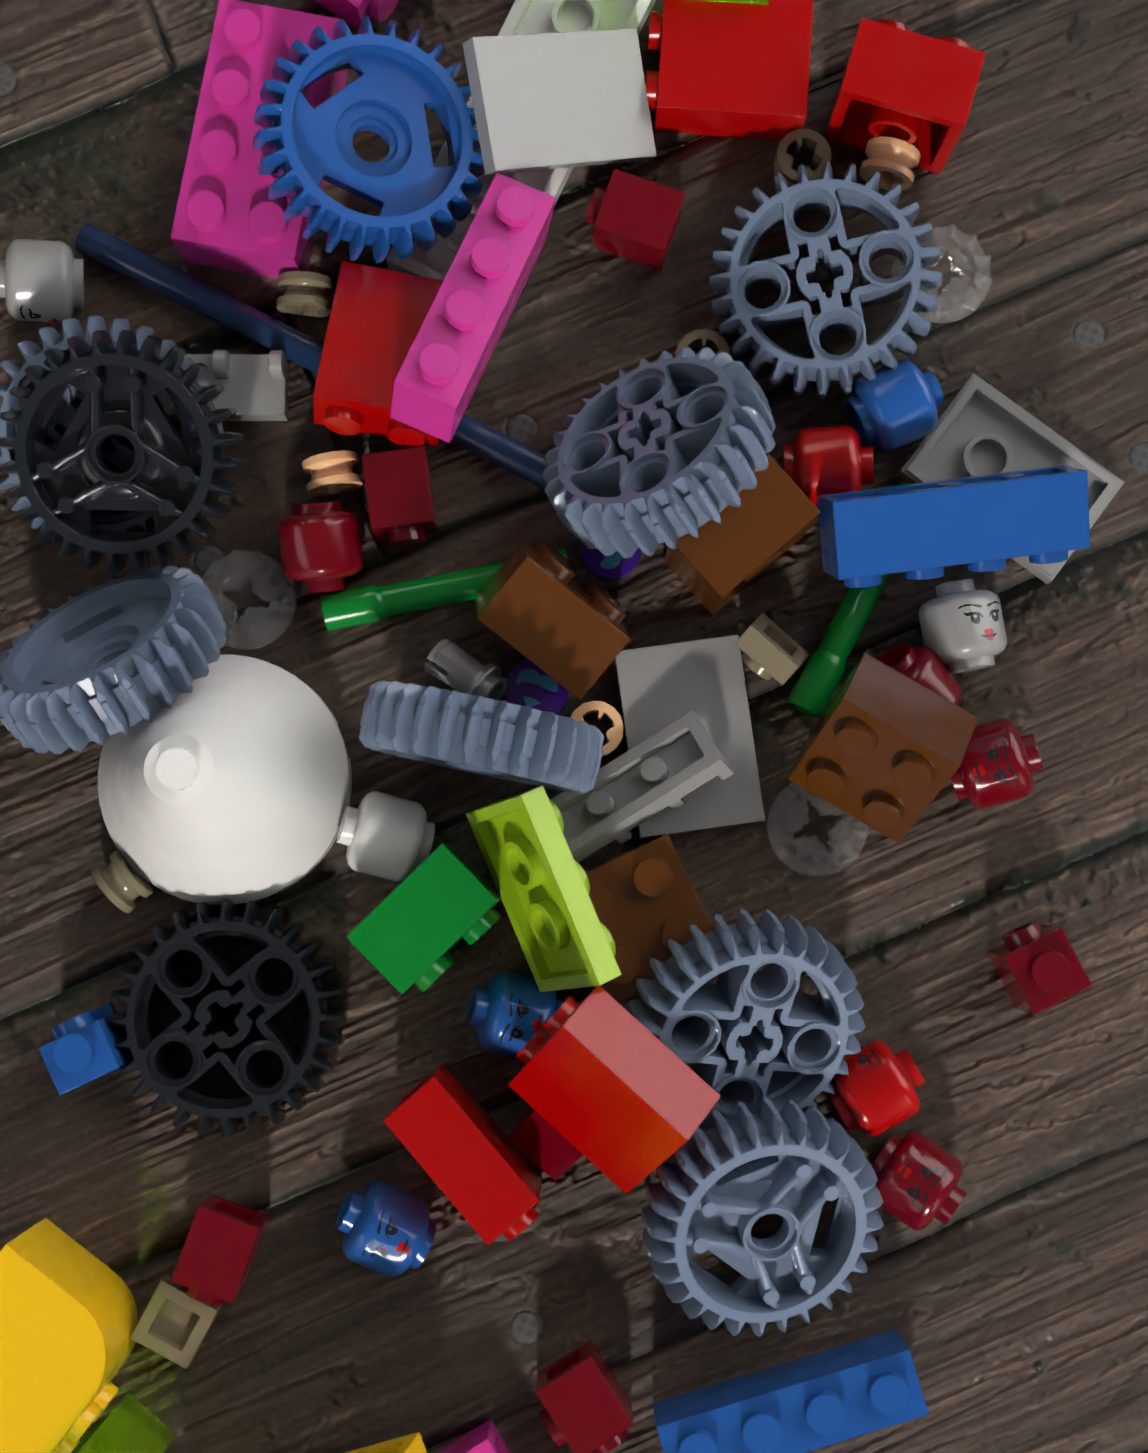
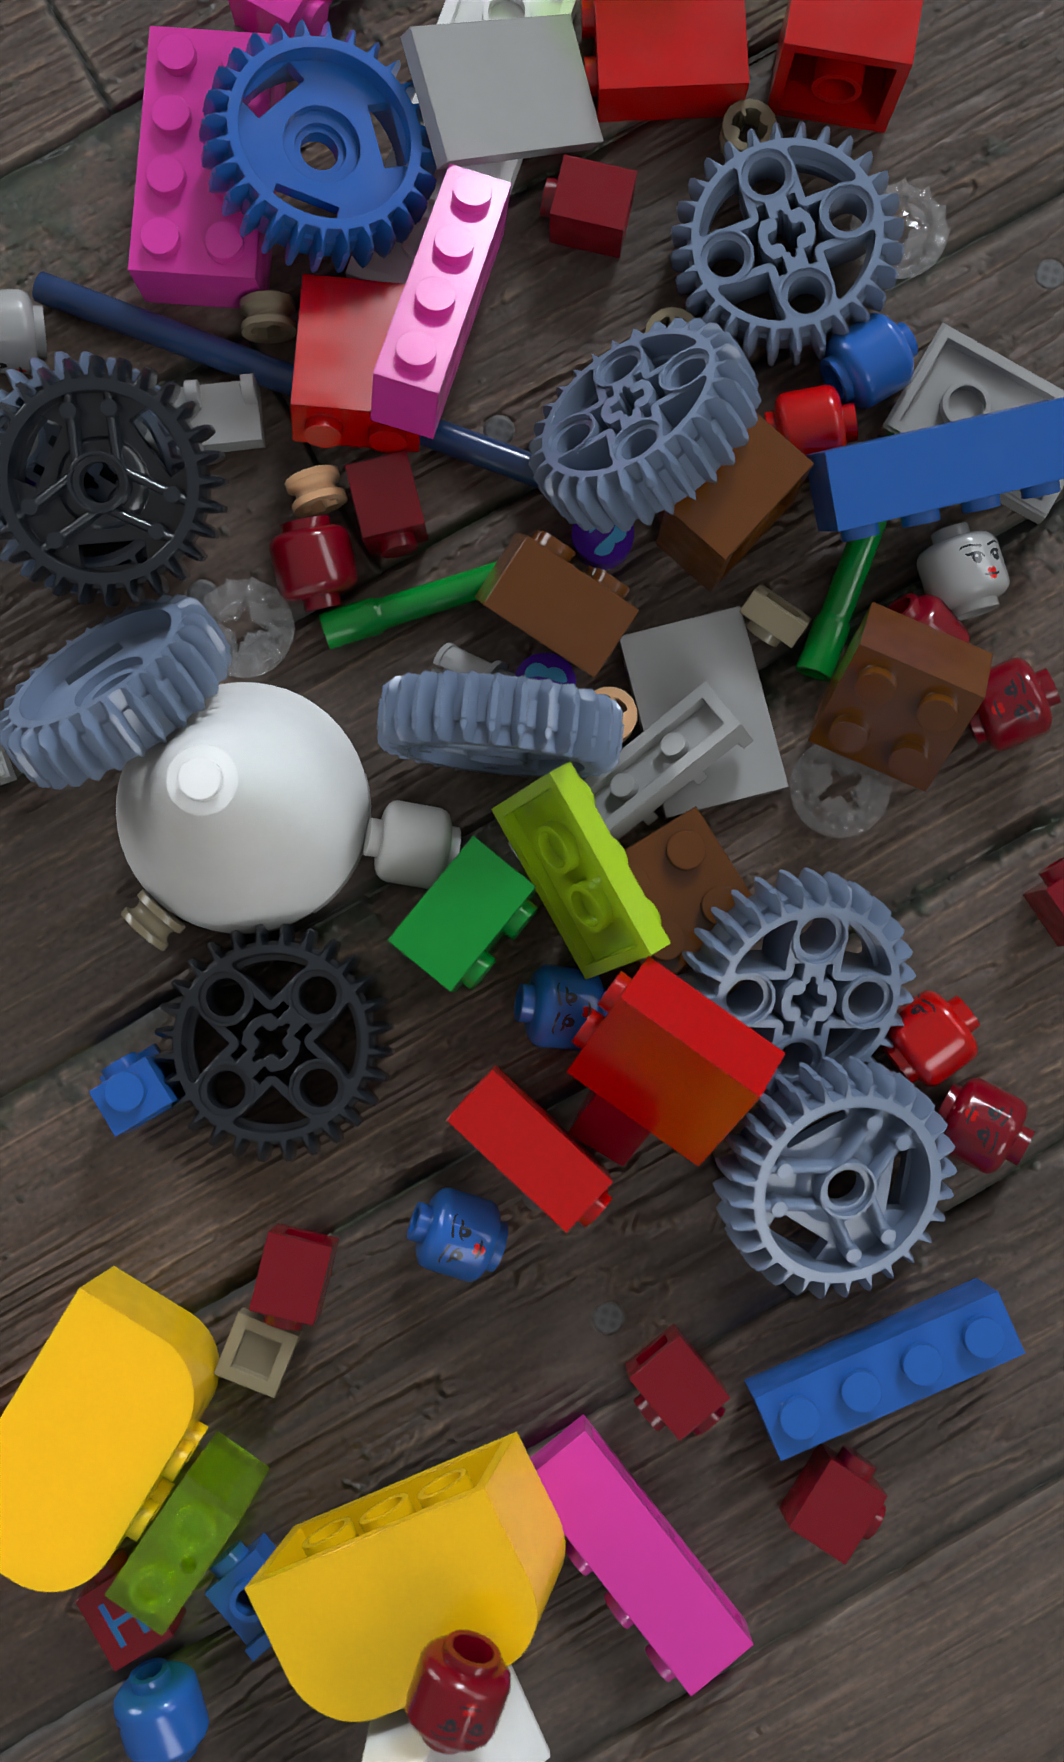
camera: 10 degrees left, 0 degrees up
light nougat bush [859,136,921,191] -> none

